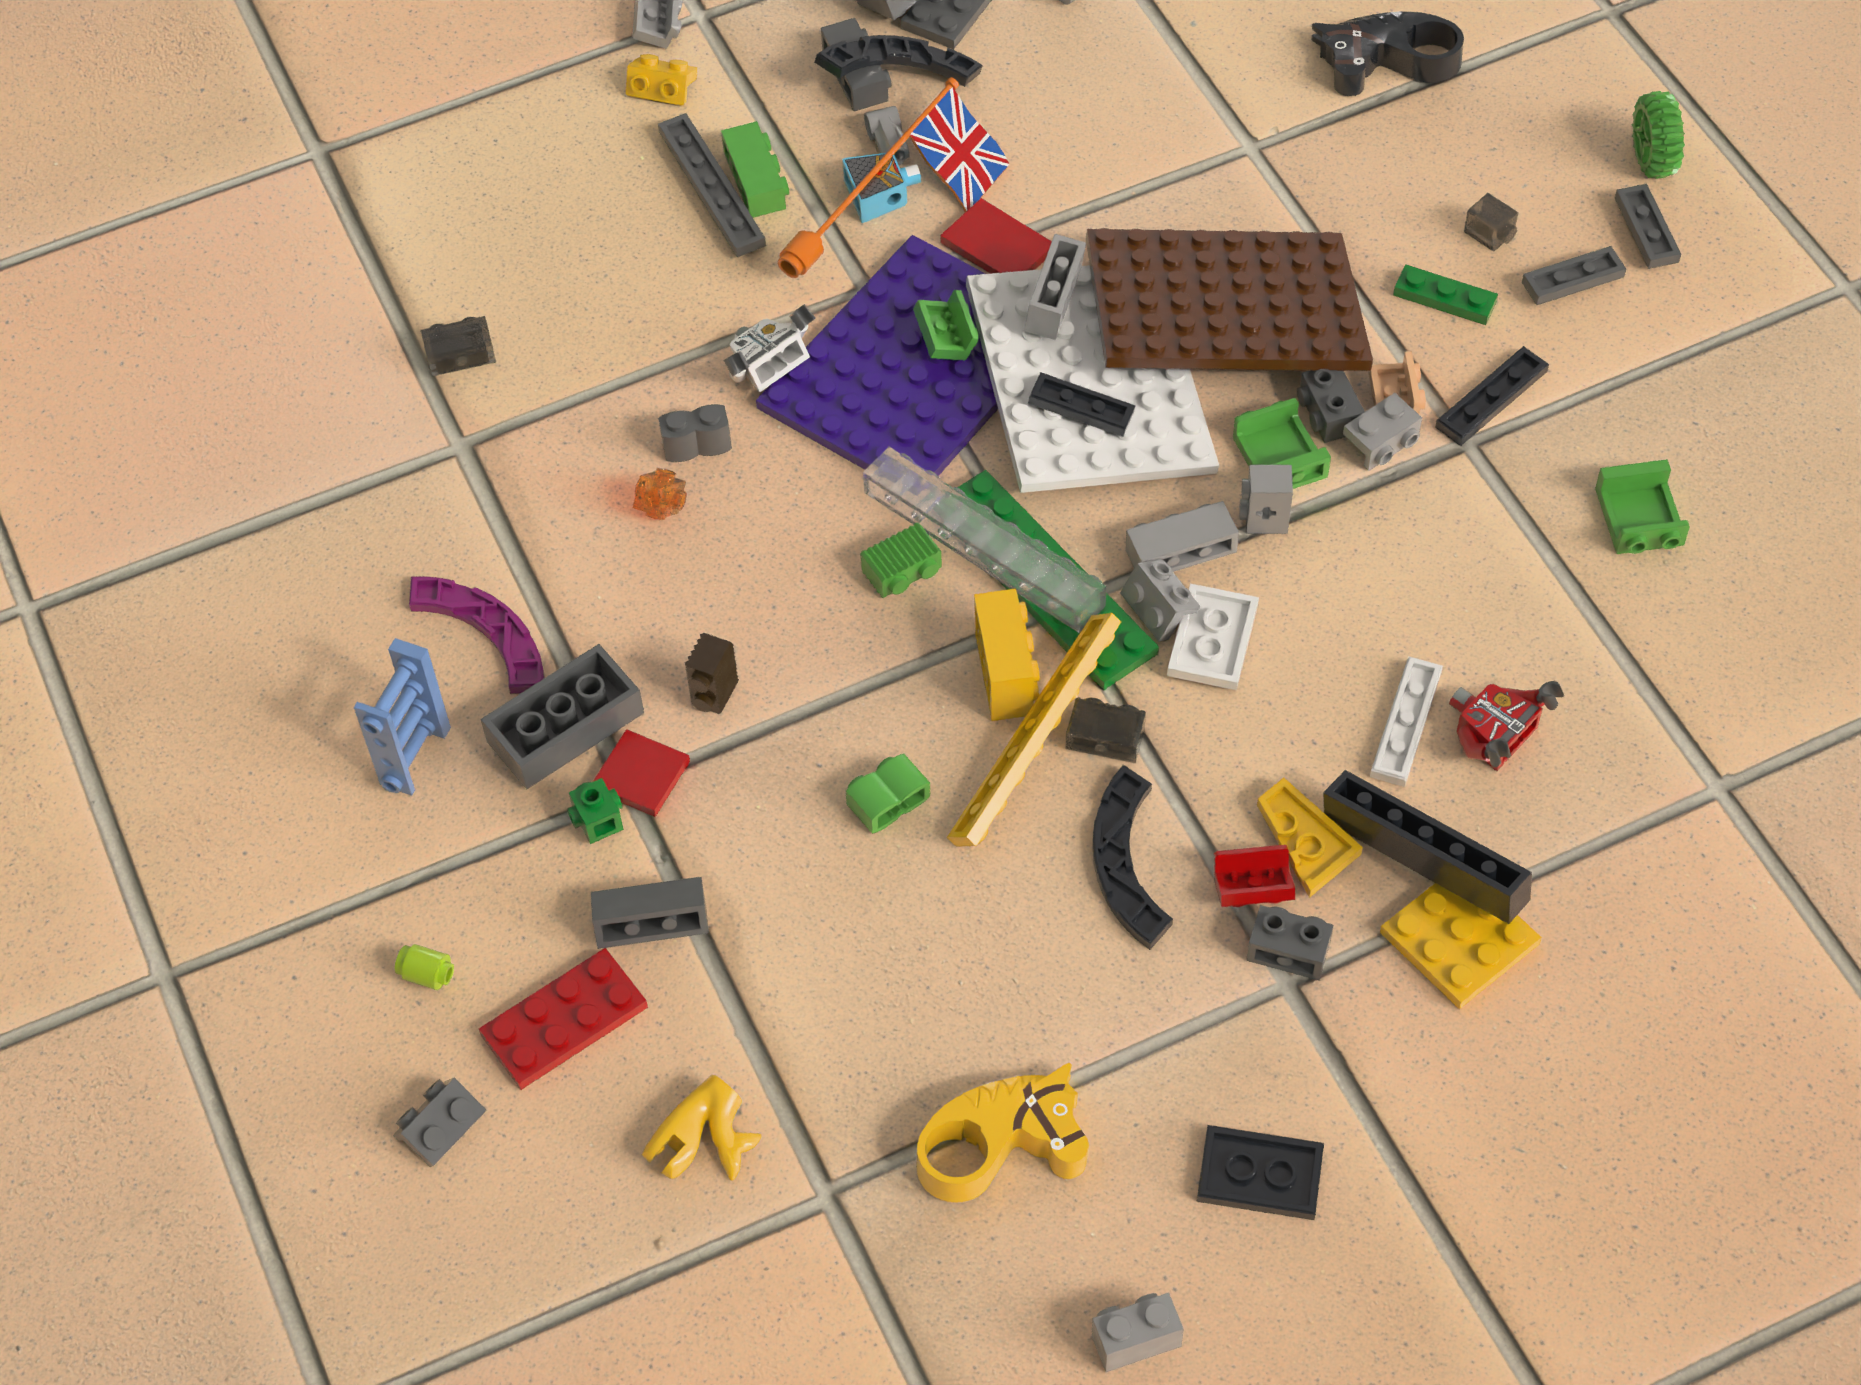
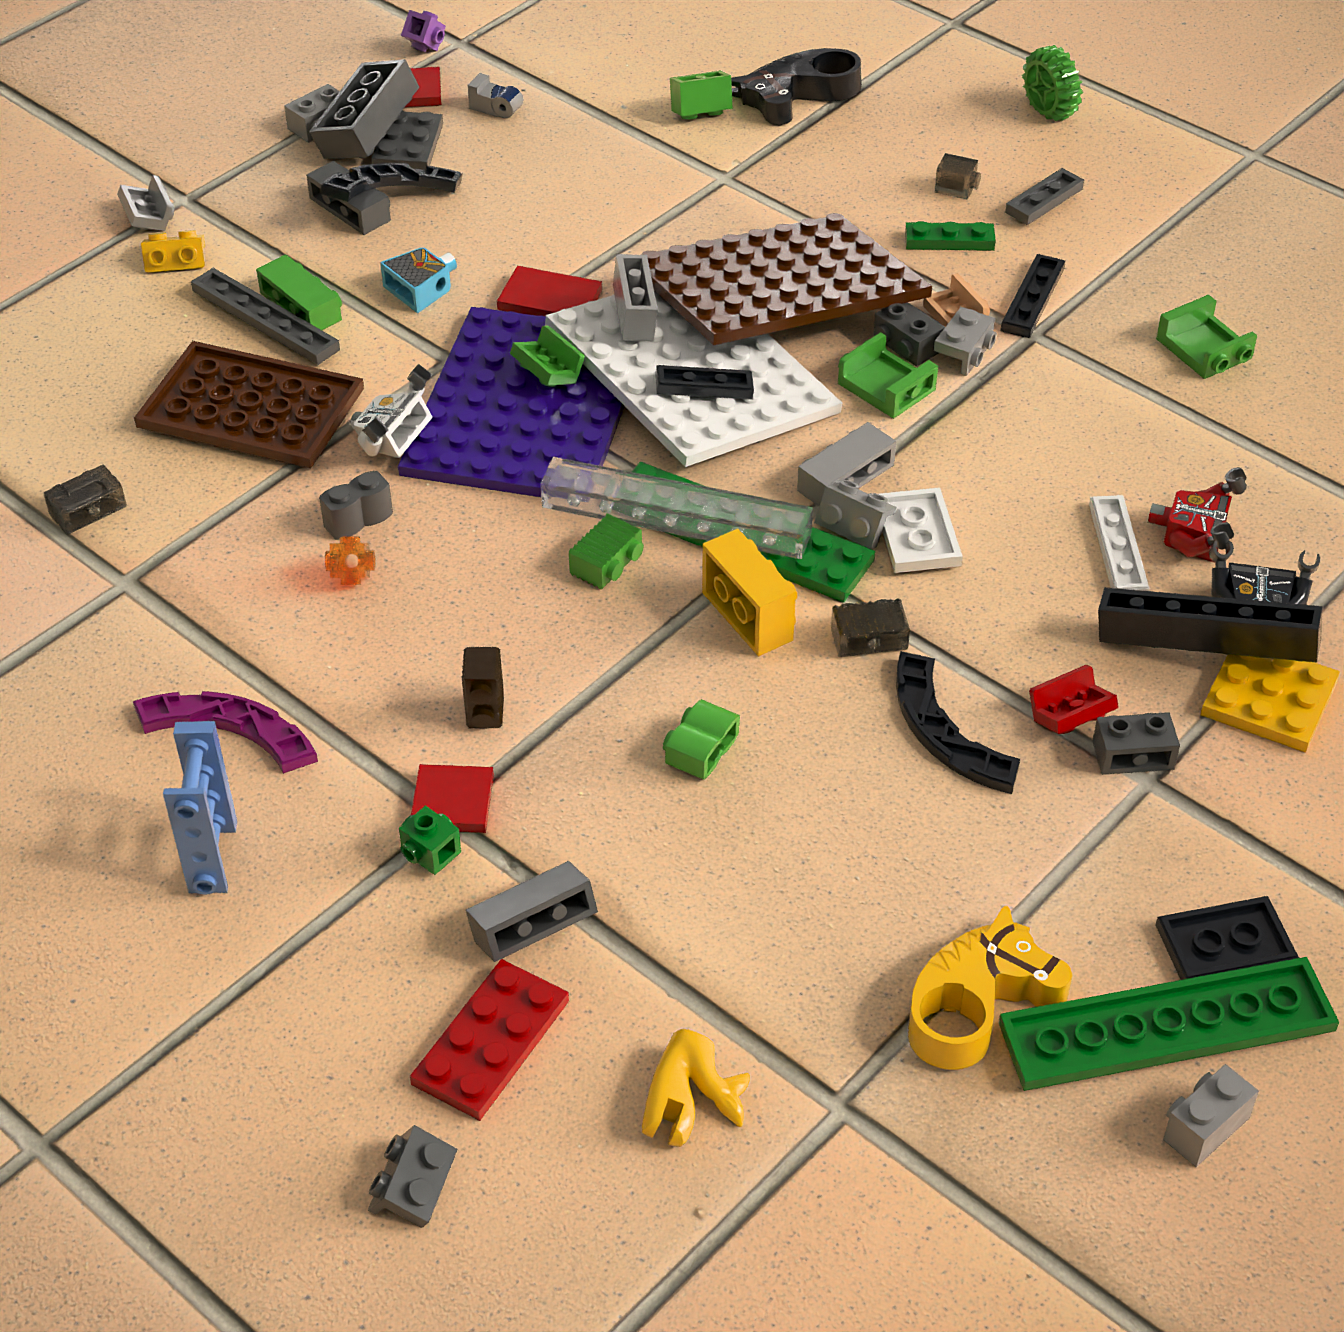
camera: 25 degrees left, 10 degrees down
lime brick [395,944,454,990] -> none
dark grey brick [480,644,644,789] -> none
flag [778,77,1009,278] -> none
light grey piece [864,106,910,165] -> none
yellow plate [946,613,1121,847] -> none
light grey brick [1239,465,1293,534] -> none
yellow wing [1257,777,1363,898] -> none
dark grey plate [1615,184,1681,269] -> none
none -> reddish brown plate [134,341,364,468]
none -> bright green brick [670,70,733,119]
none -> green plate [998,957,1339,1091]
none -> torso [1209,541,1320,605]

